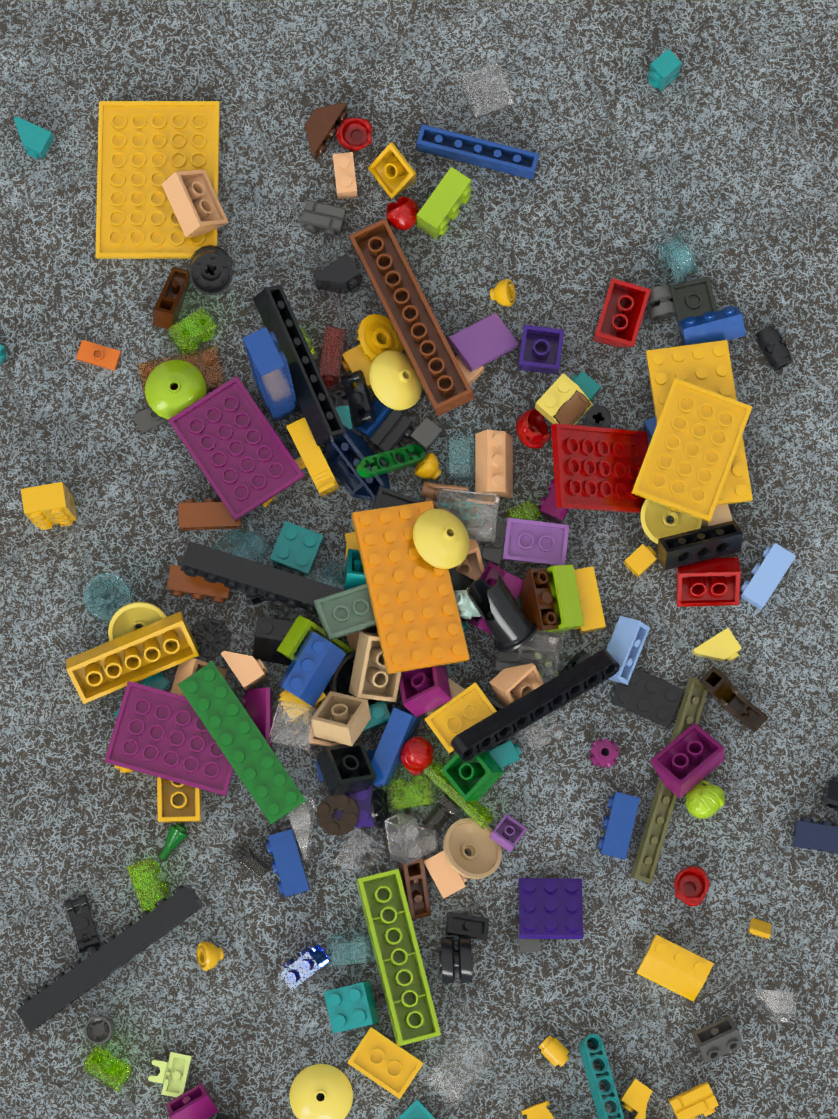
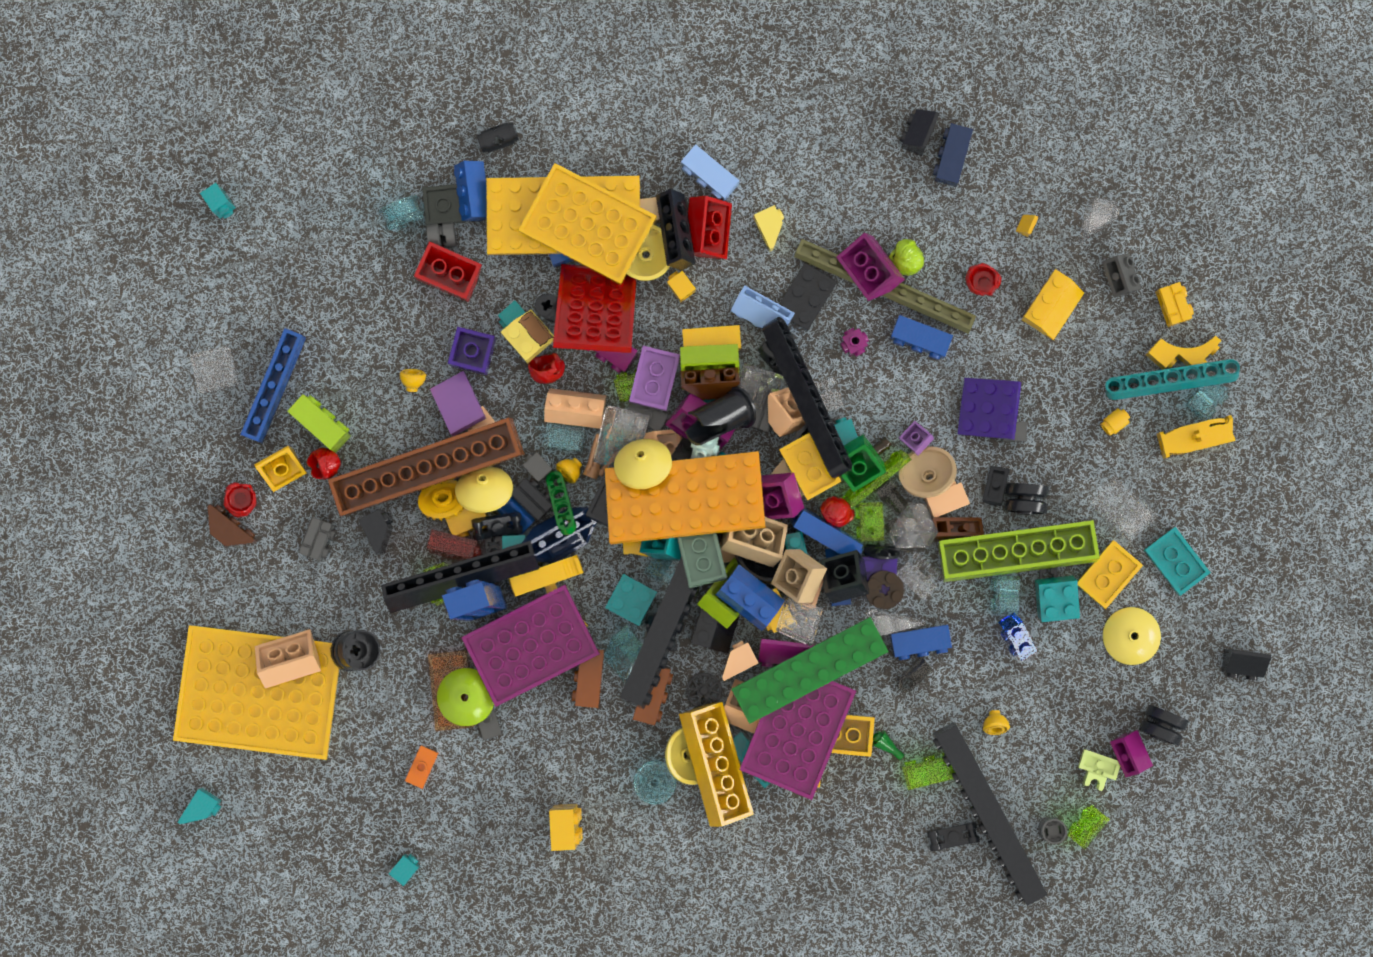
camera: 80 degrees left, 5 degrees up
reddish brown slope [153,267,191,331] -> none
clear neon green brick [168,307,217,354] -> none
light nougat brick [333,152,358,199] -> none
dark brown arch [700,666,768,733] -> none
none -> dark brown pin [873,436,892,455]

